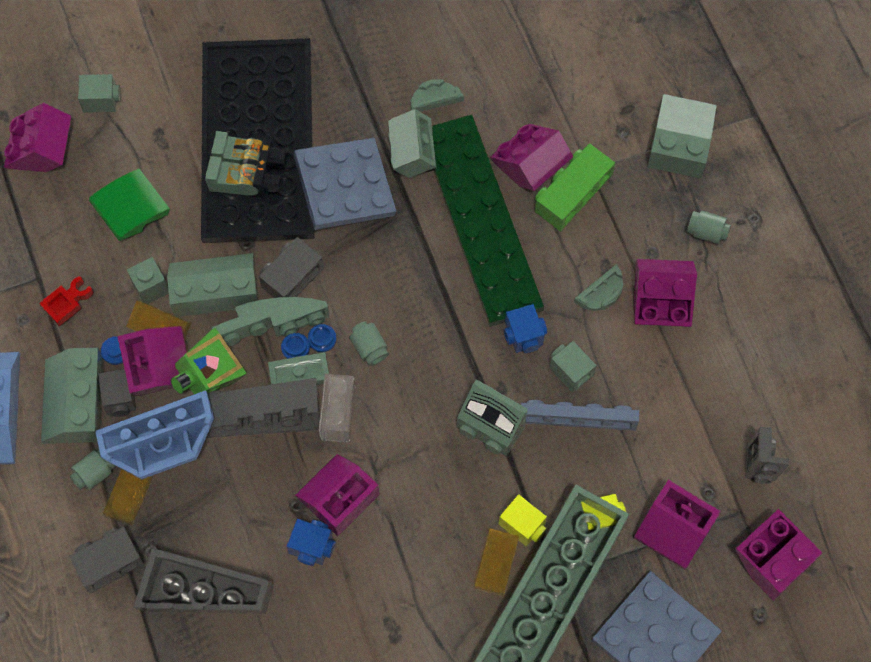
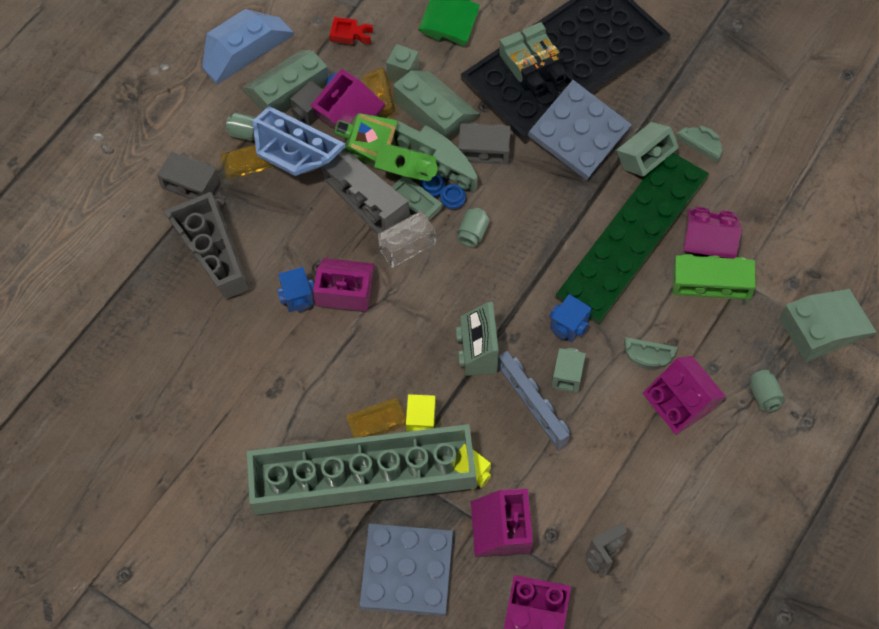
camera: 55 degrees right, 5 degrees down
none -> bright green torso [374,142,438,181]

